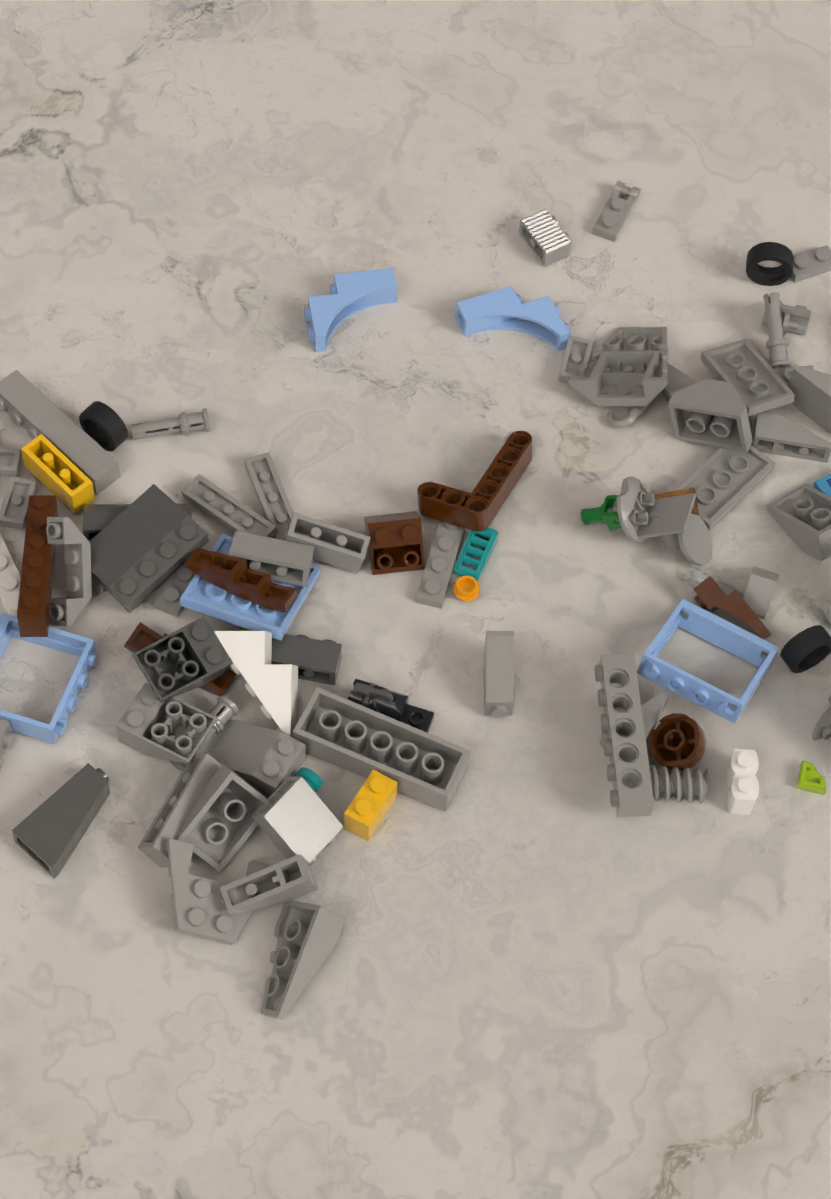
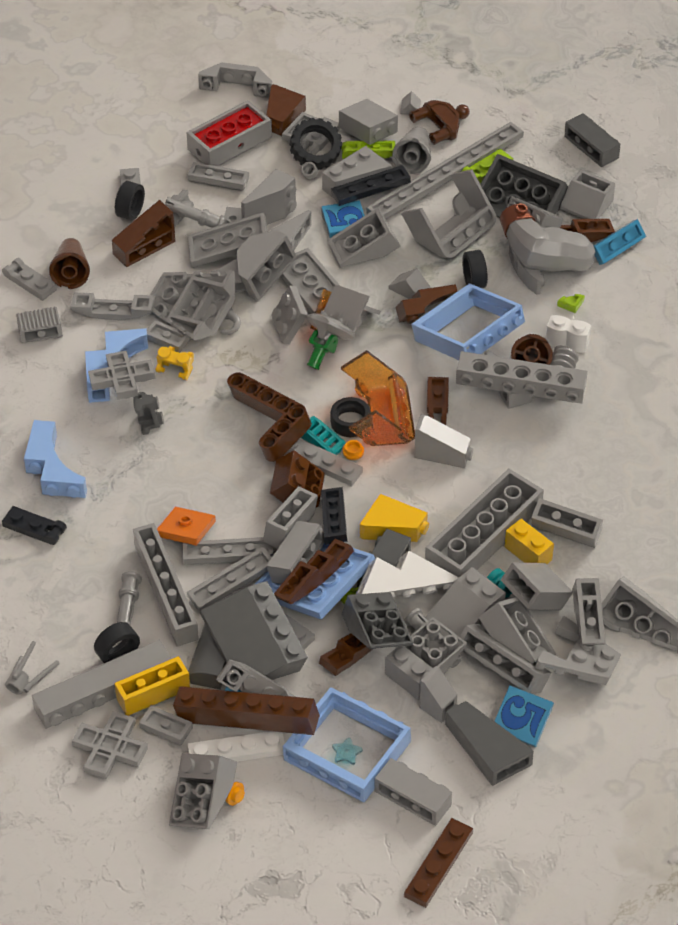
camera: 70 degrees left, 10 degrees down
black plate [348,679,434,733] -> none
none -> black plate [2,506,67,545]
none -> light grey plant [5,641,59,694]
none -> reddish brown cone [49,238,90,289]
none -> light grey slope [70,292,155,320]
none -> light grey plate [88,351,155,400]
none -> reddish brown wedge [111,200,176,267]
none -> dark grey piece [133,392,164,435]
none -> light grey brick [133,523,199,647]
none -> yellow piece [155,346,194,381]
none -> orange plate [157,506,216,546]
none -> light grey plate [271,285,308,344]
none -> black plate [321,487,348,545]
none -> black tyre [330,397,371,438]
none -> clear light blue plate [332,738,363,765]
none -> clear orange windscreen [341,350,415,446]
none -> yellow slope [360,494,429,542]
none -> light grey slope [419,666,457,723]
none -> reddish brown hinge [427,377,449,425]
none -> tile [494,686,554,747]
none -> light grey brick [531,498,603,548]

